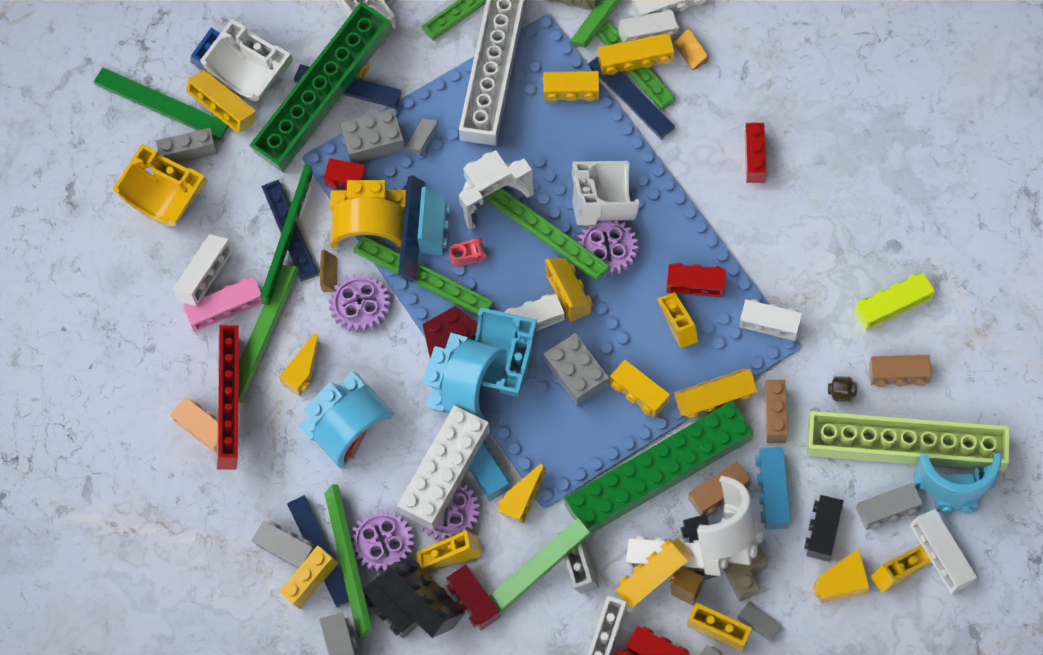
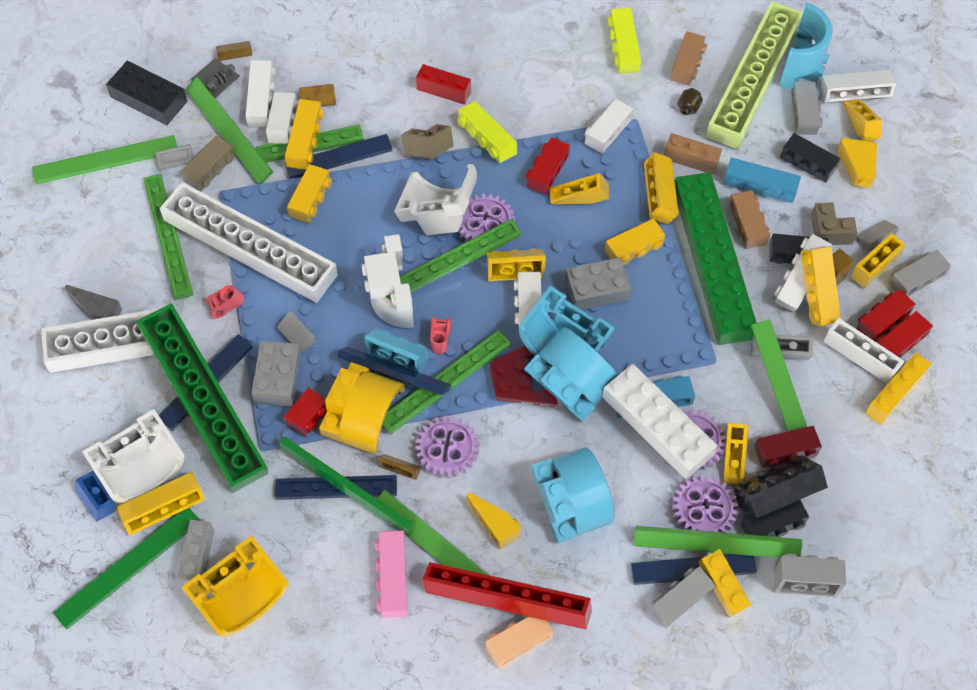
camera: 75 degrees left, 5 degrees down
white brick [172,234,233,307] -> none
yellow slope [498,464,547,523] -> none
white piece [697,476,763,576] -> none
none -> coral piece [205,285,244,319]
none -> dark tan brick [401,124,454,160]
none -> neon yellow brick [457,101,517,163]

